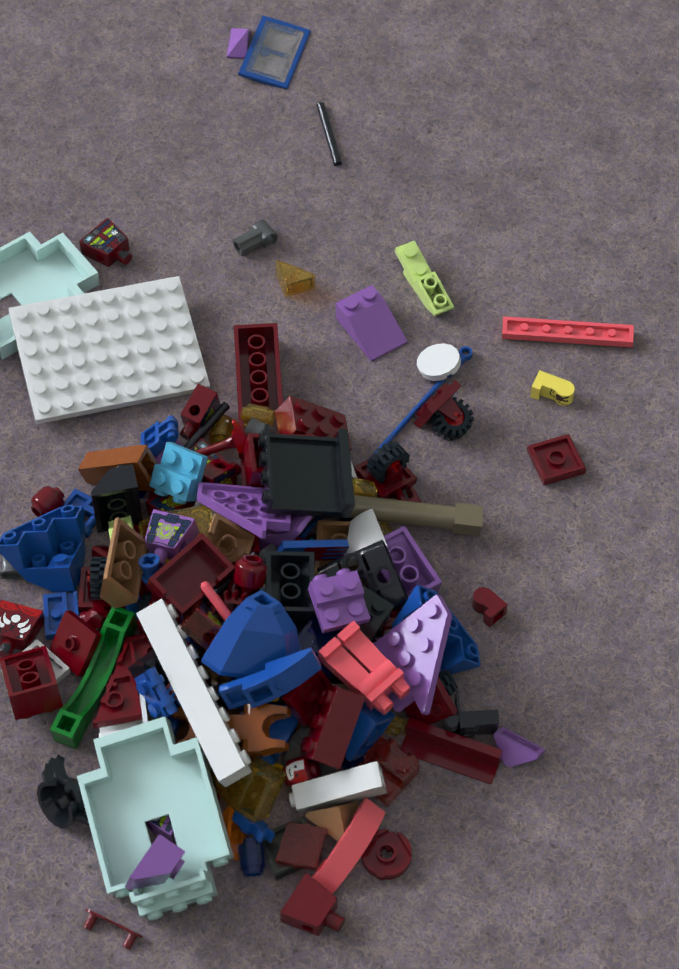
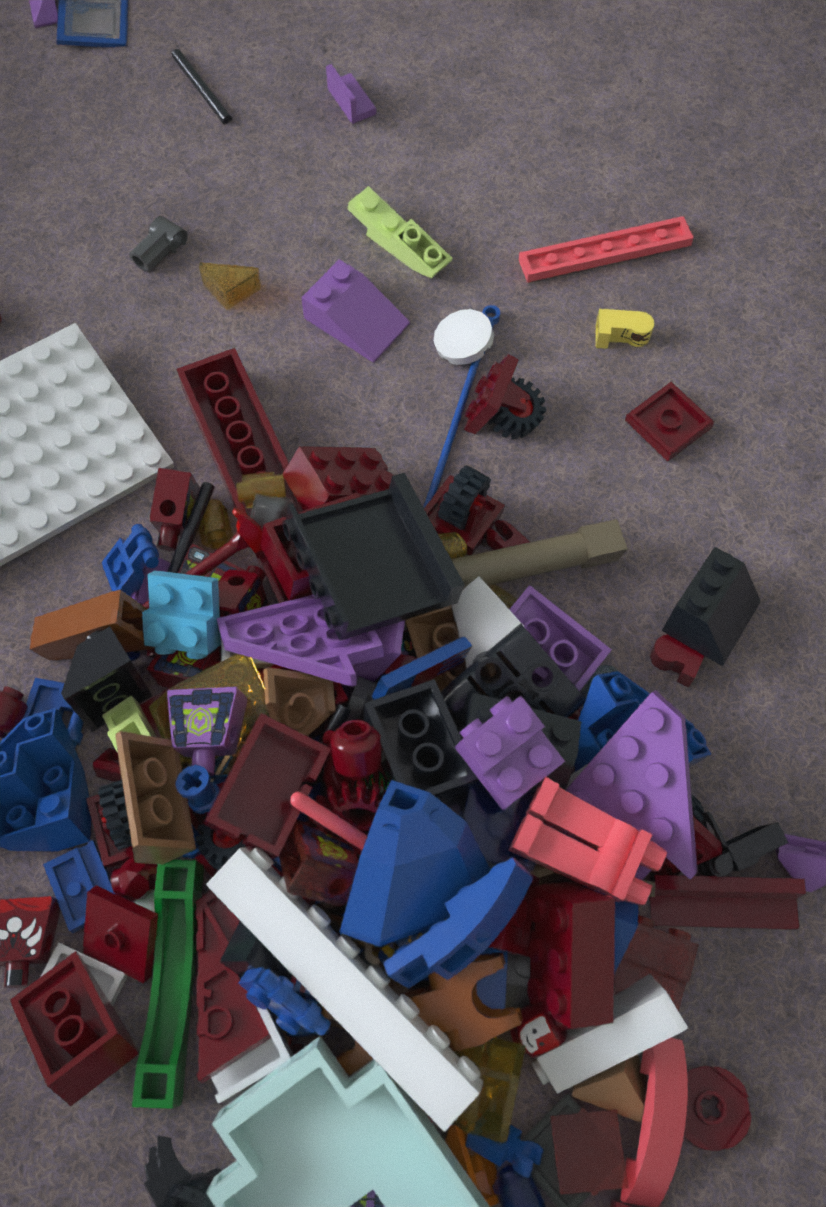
camera: 20 degrees left, 10 degrees up
none -> medium lavender panel [326,64,376,124]
none -> black slope [662,547,761,666]

